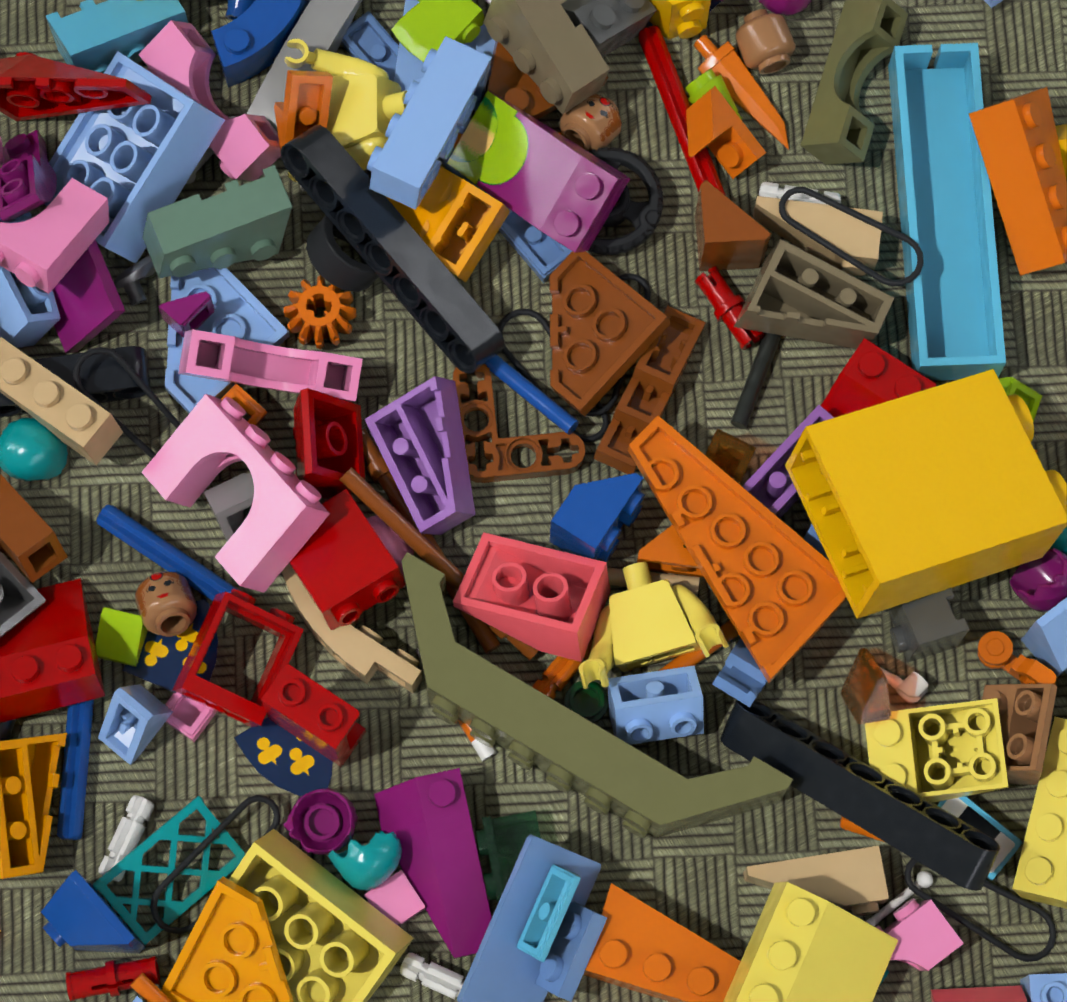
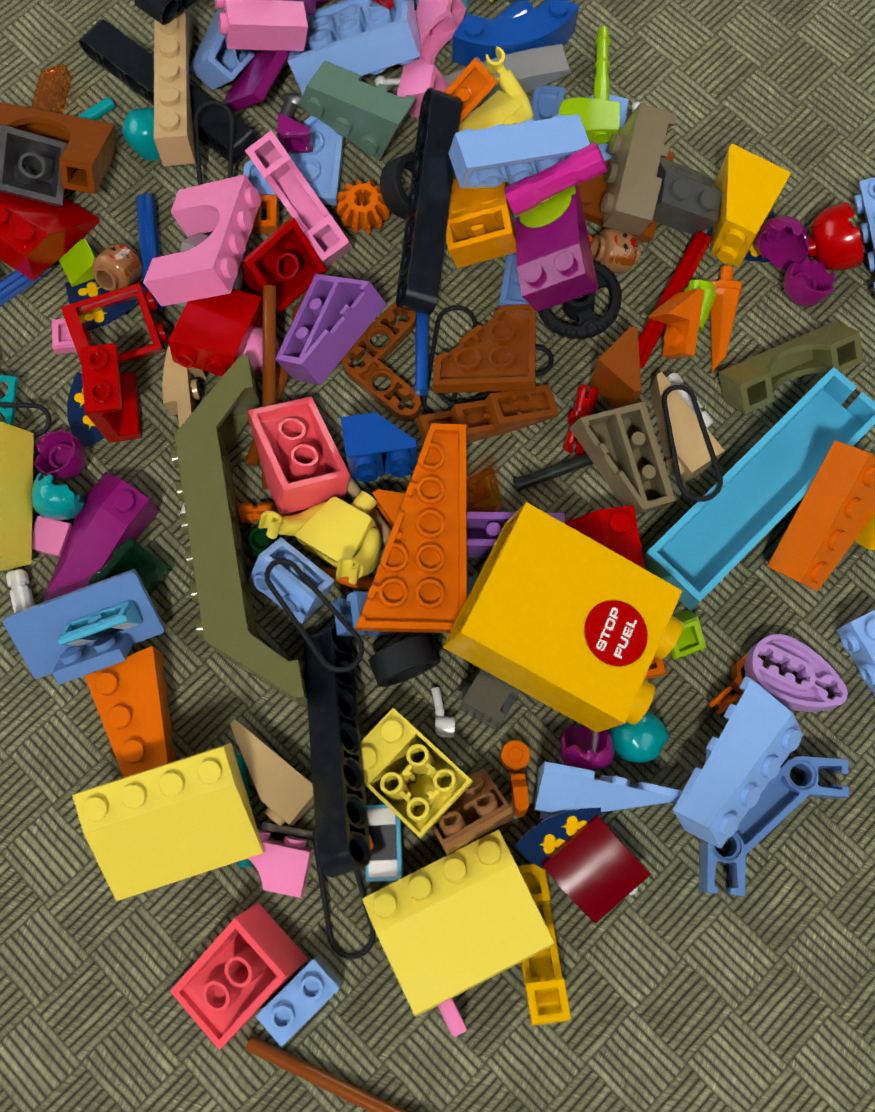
camera: 50 degrees right, 0 degrees up
light blue slope [98,684,173,765] -> none
medium nougat head [735,9,796,74] -> none
clear orange slope [841,648,891,724] -> none
none -> black piece [264,558,364,673]
none -> black tyre [368,634,441,687]
none -> dark pink axle [504,142,608,215]
none -> red sticker [584,600,648,667]

